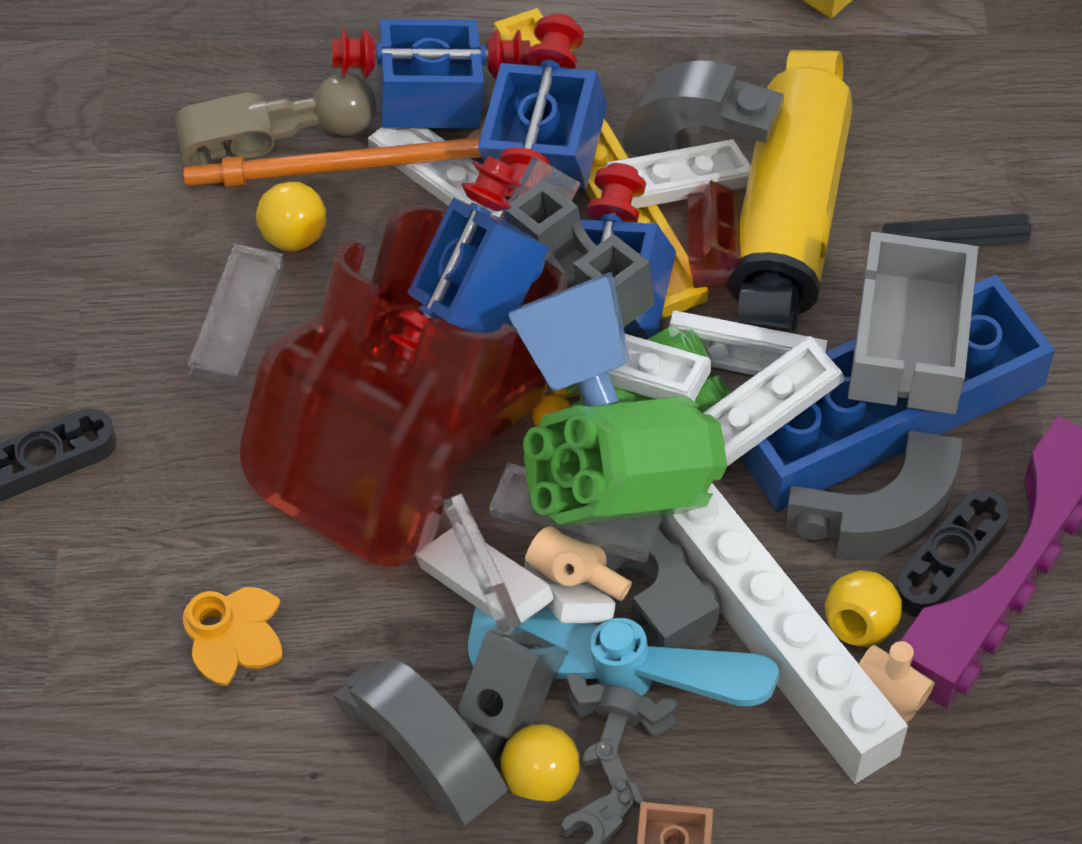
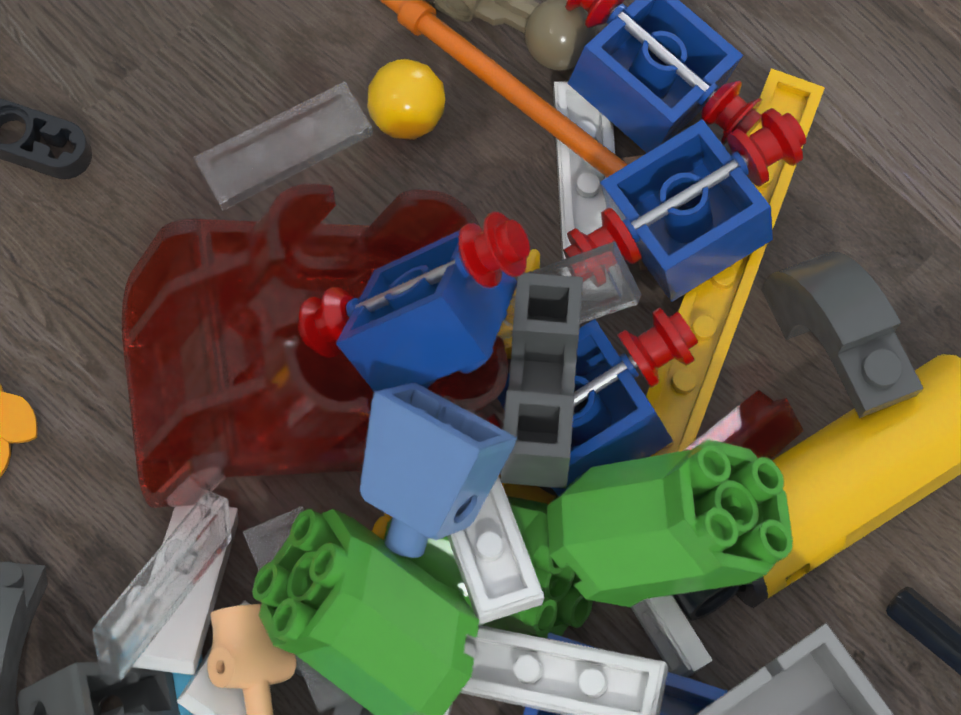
camera: 45 degrees right, 15 degrees up
white tile [605,139,751,209] -> none
none -> bright green brick [547,439,793,607]

